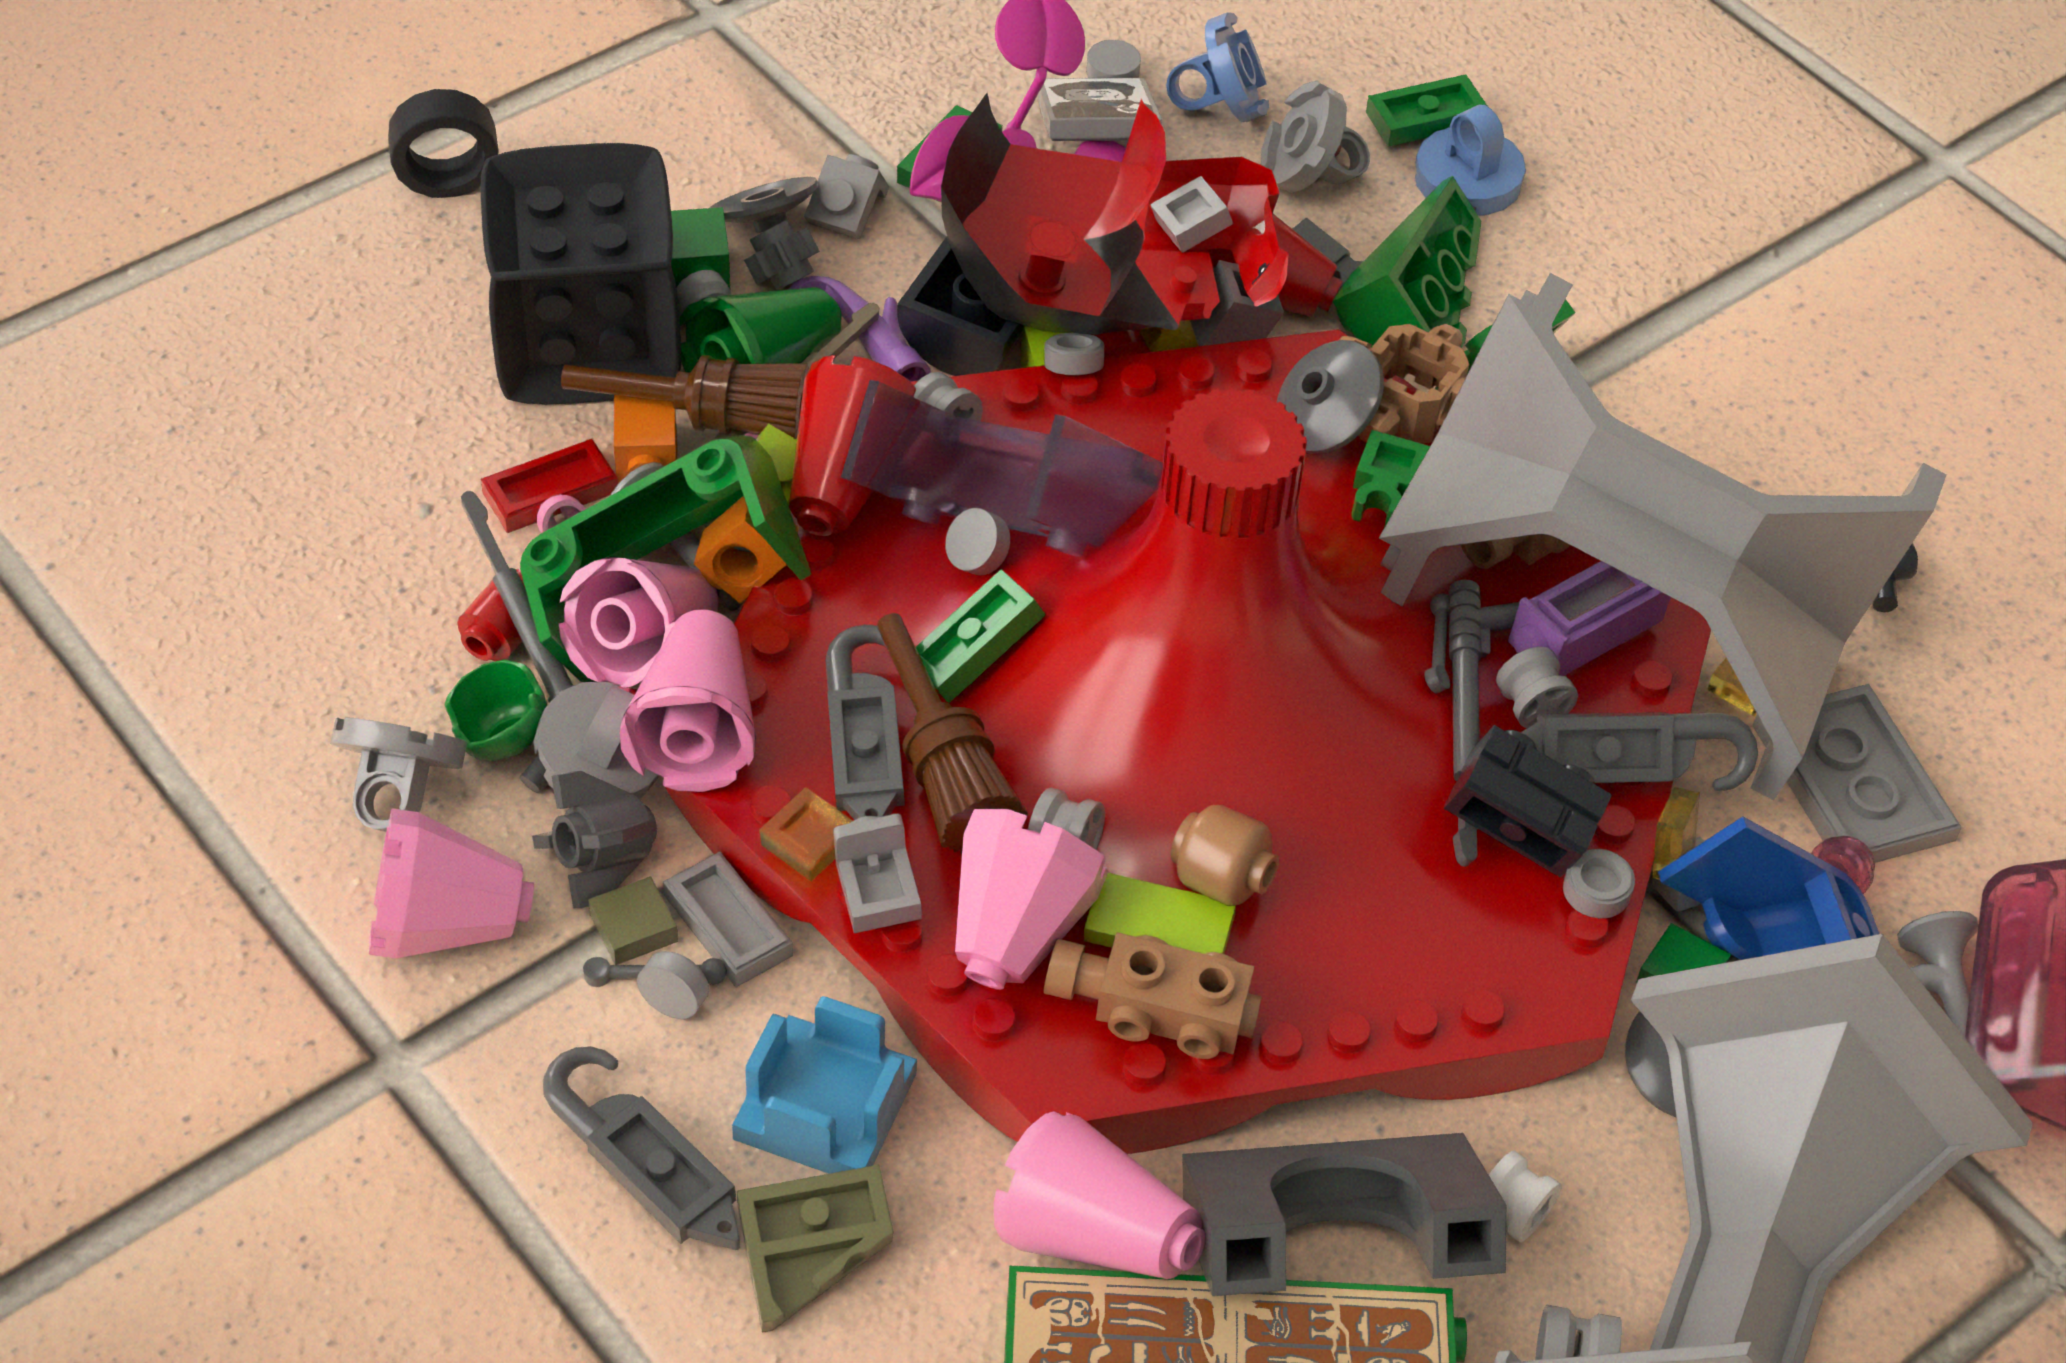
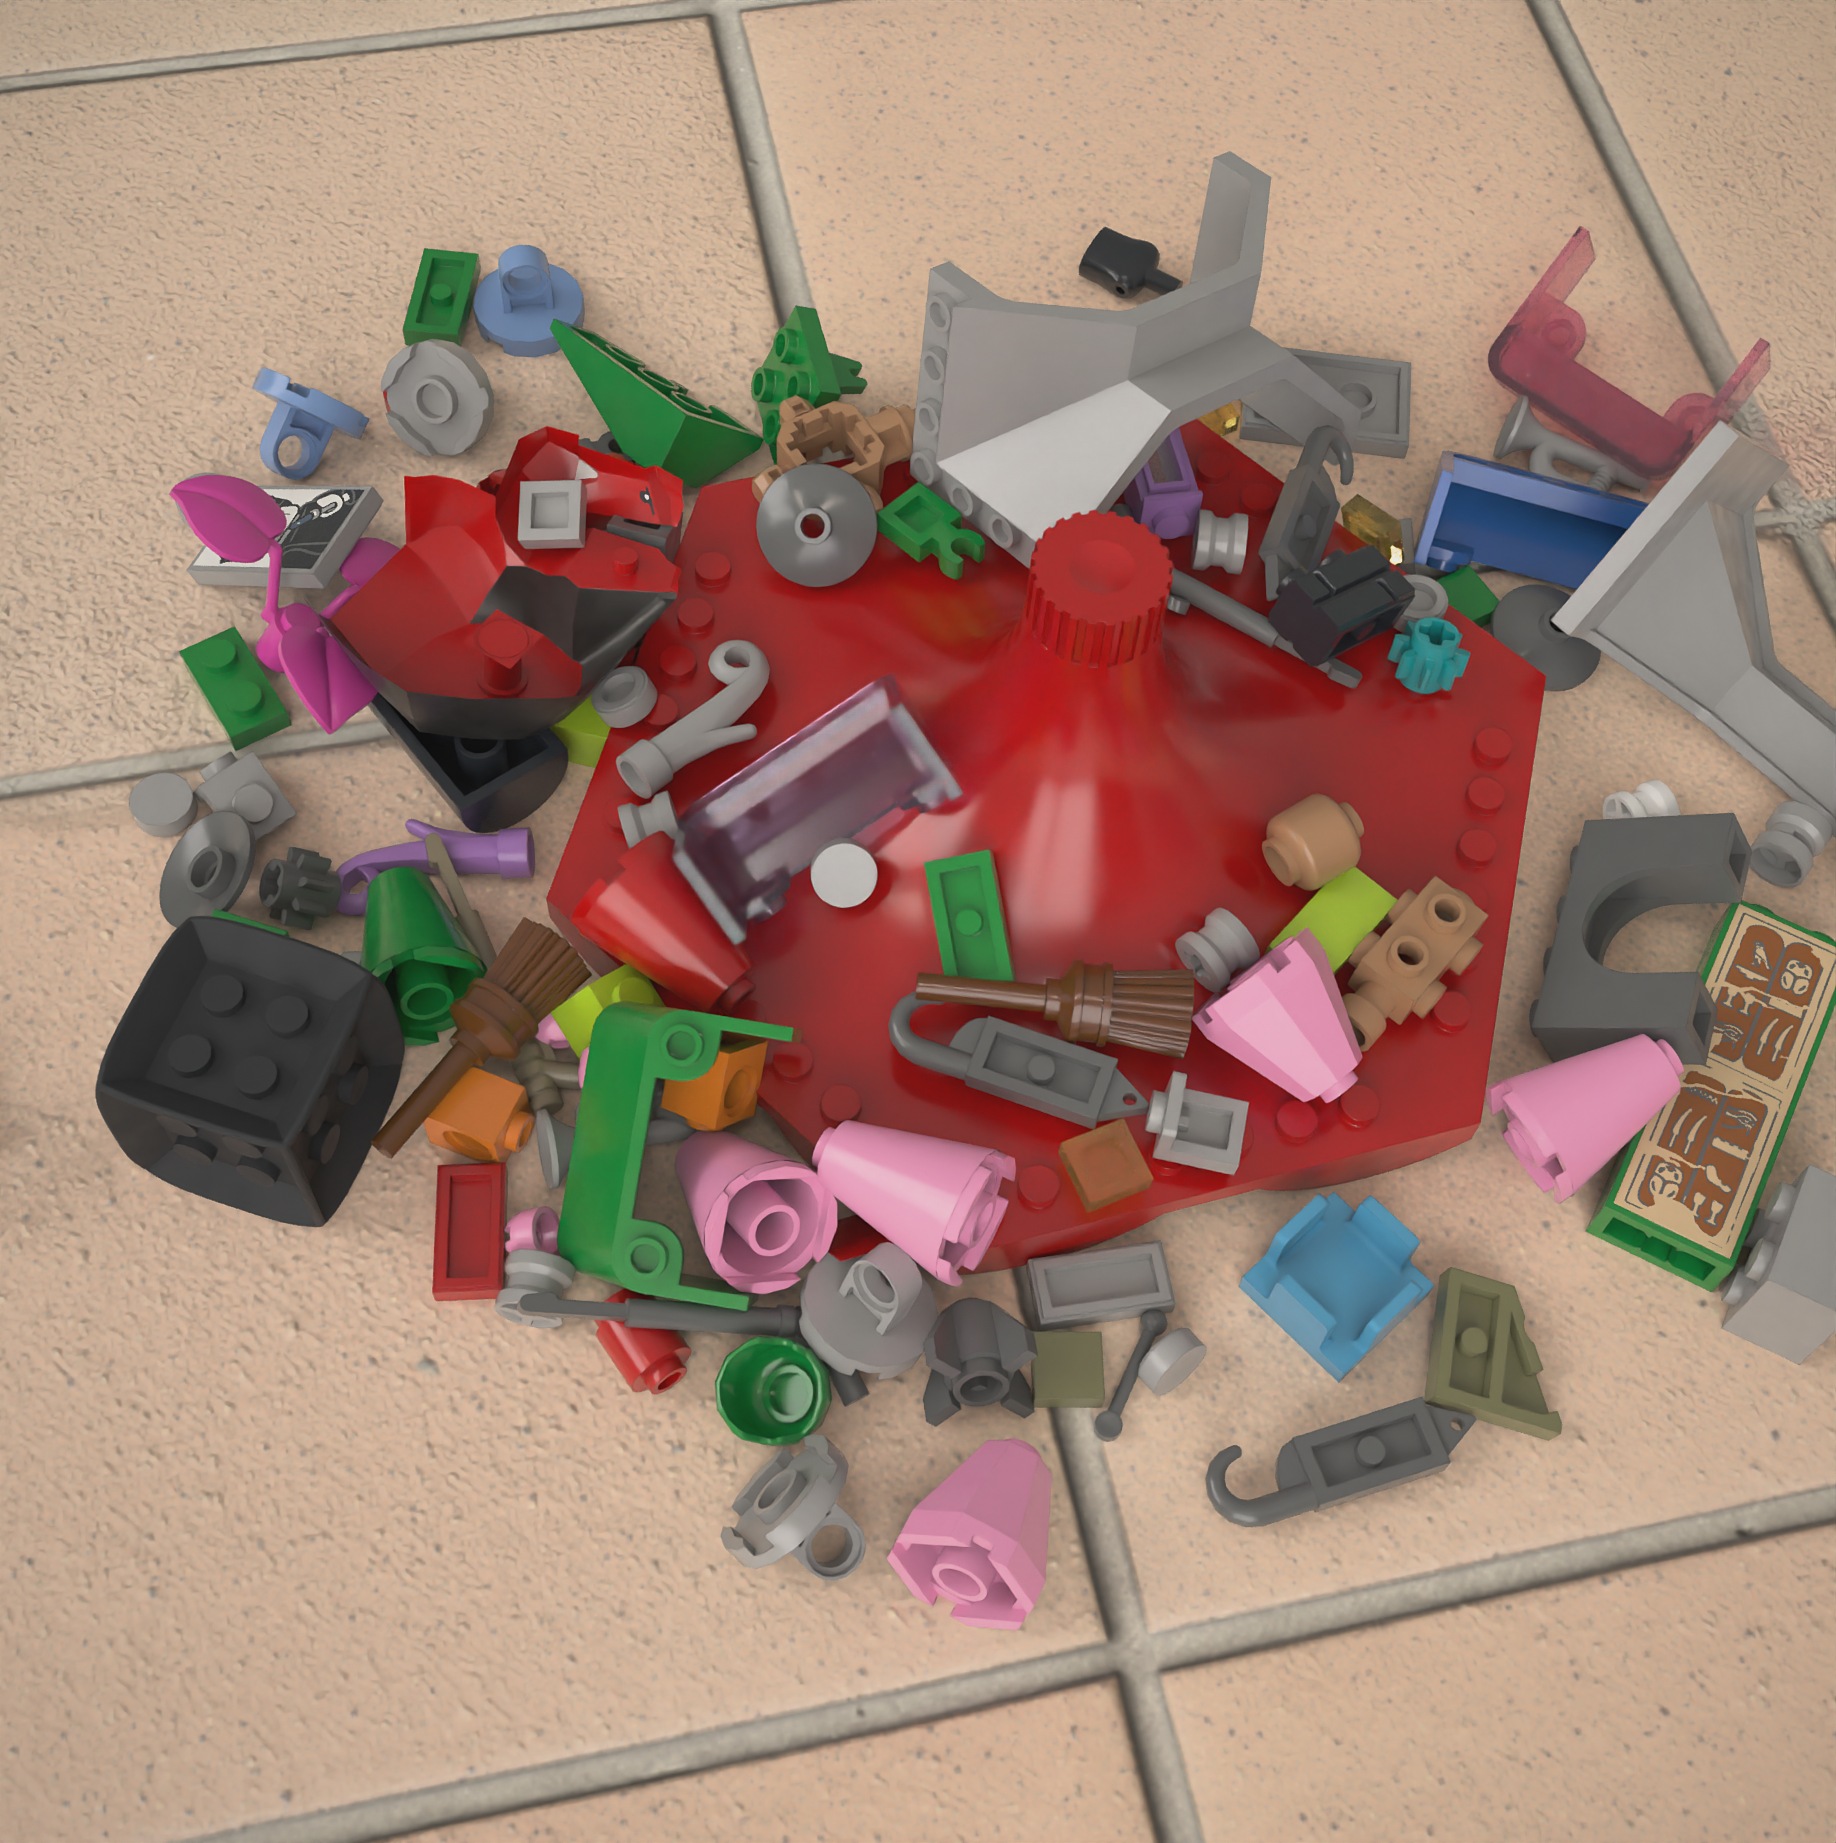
camera: 65 degrees left, 10 degrees up
clear pink plate [1811,836,1875,894] -> none
none -> light grey tile [129,772,198,837]
none -> light grey wheel [494,1249,576,1328]
none -> light grey plant [616,640,770,799]
none -> teal gear [1387,617,1470,694]

